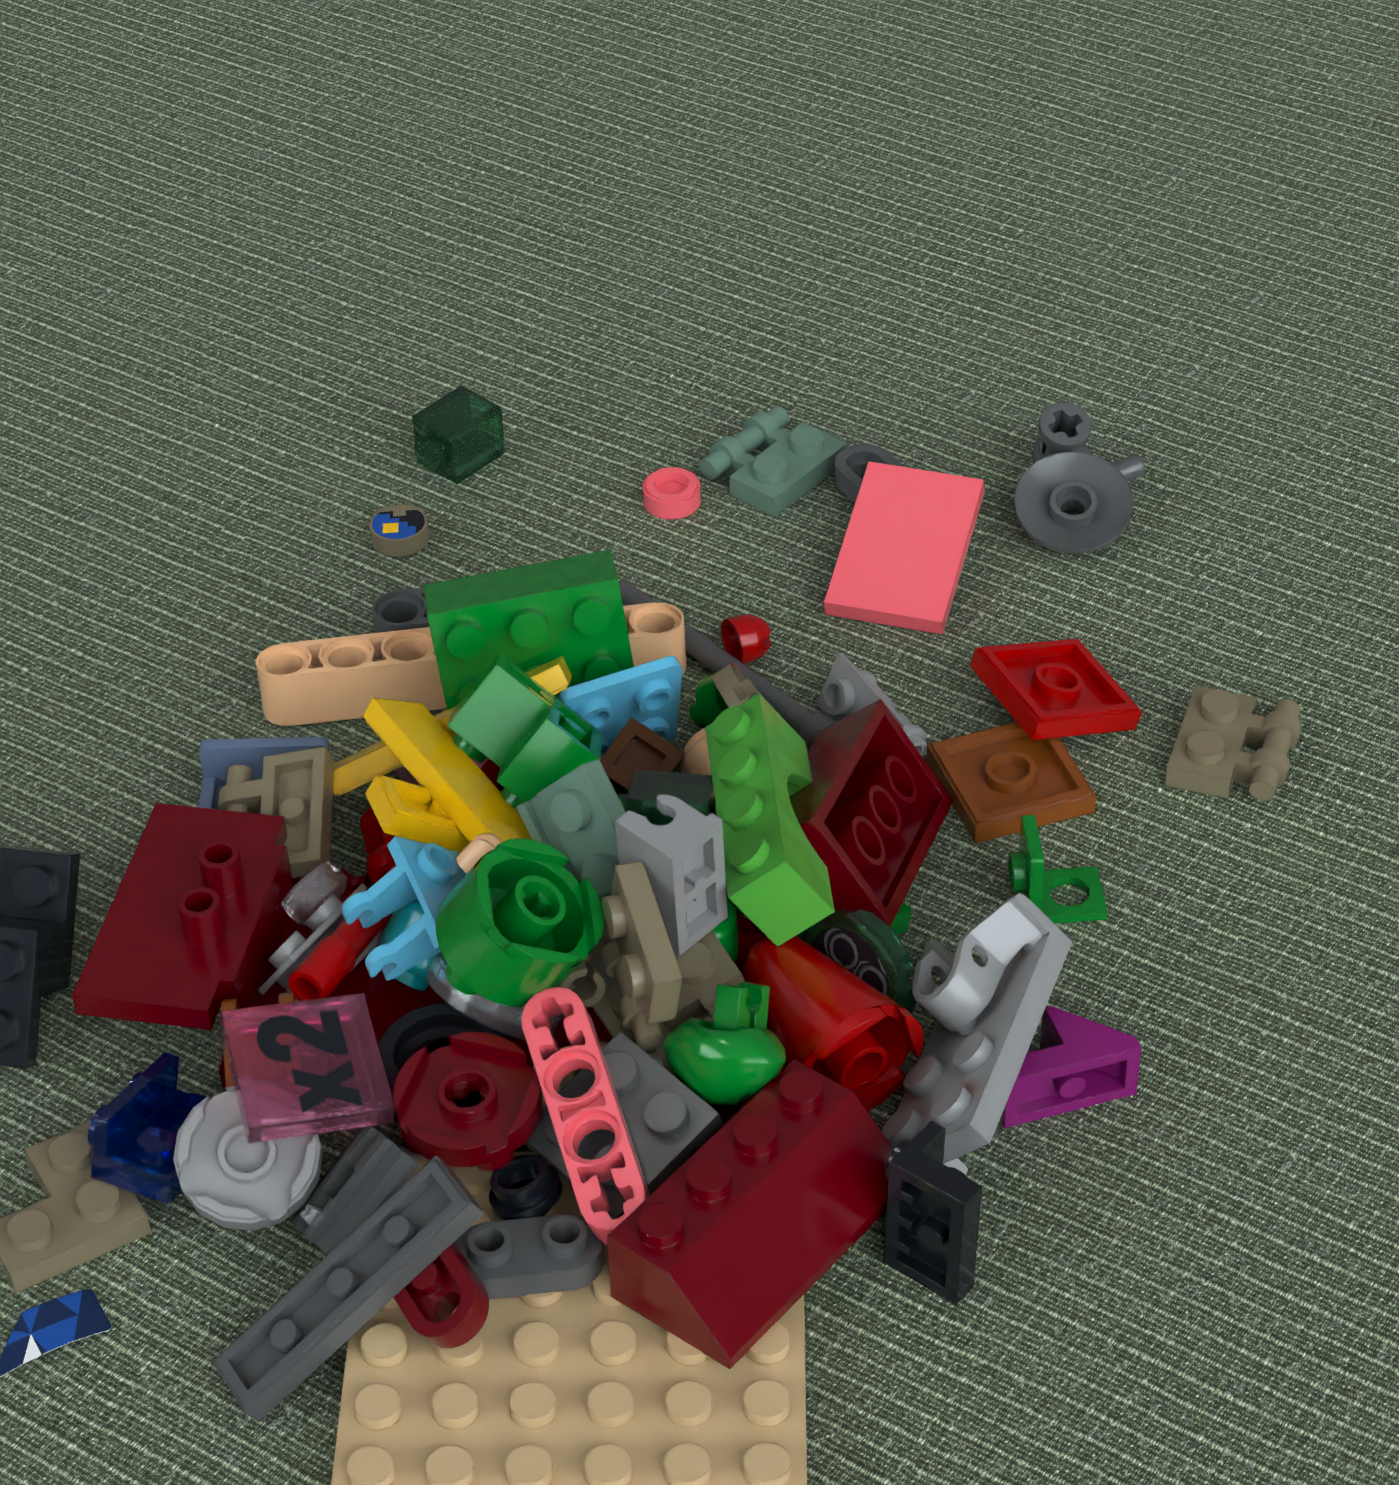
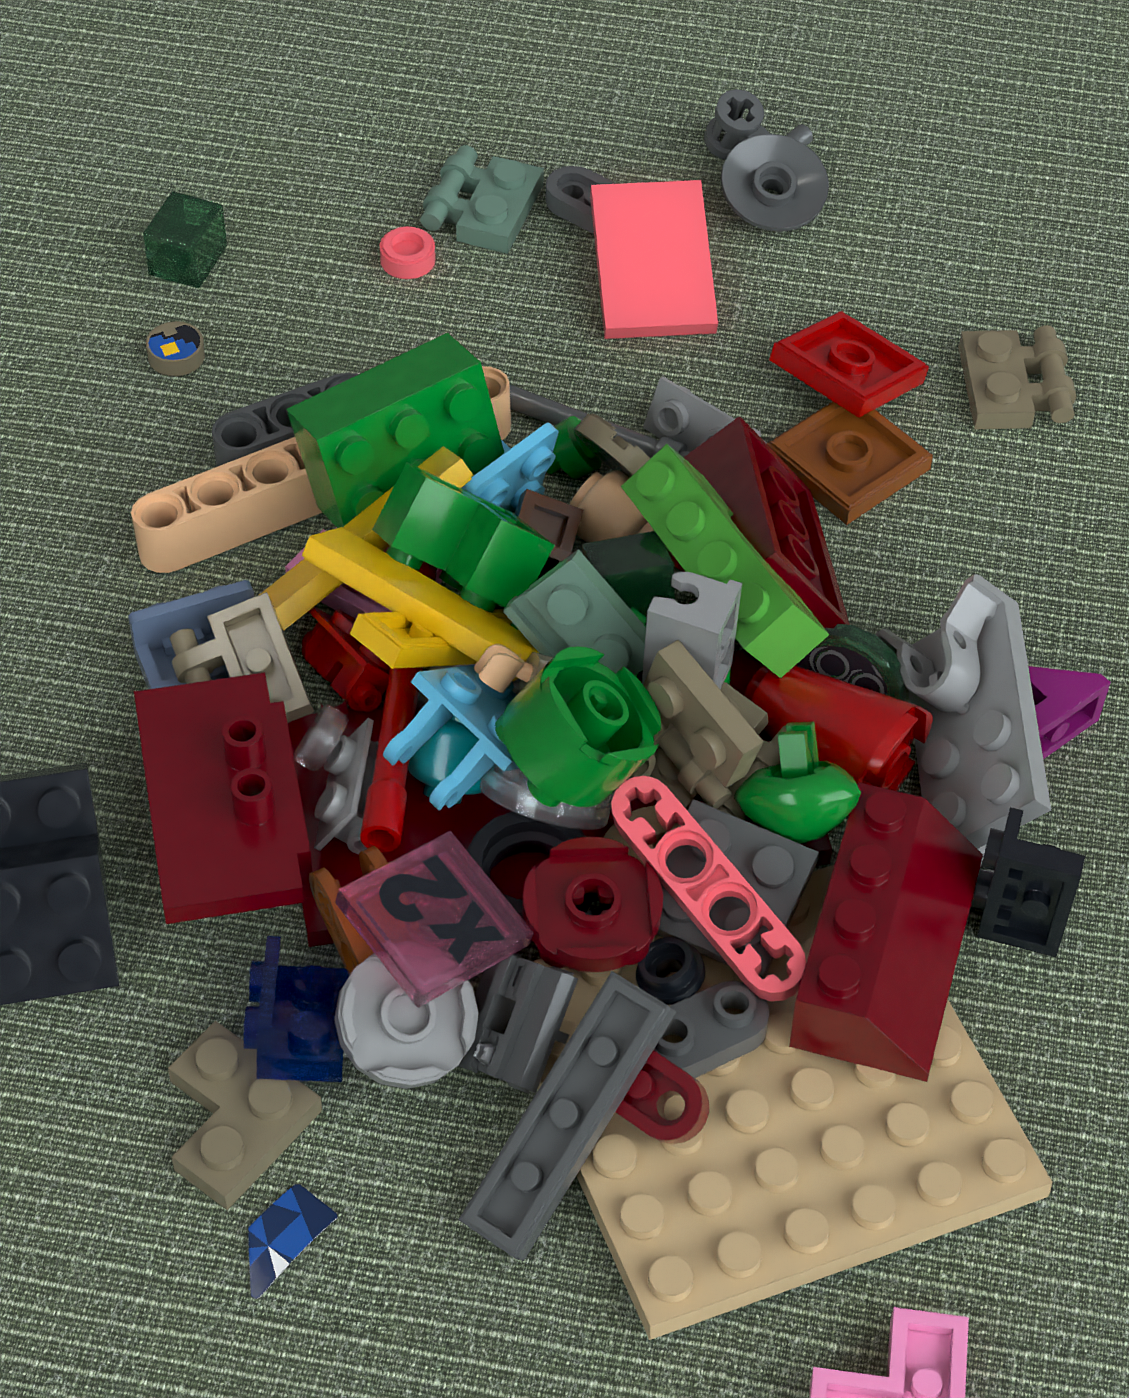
camera: 25 degrees left, 10 degrees up
red hinge [720,614,771,664] -> none
green bracket [1008,815,1107,924] -> none

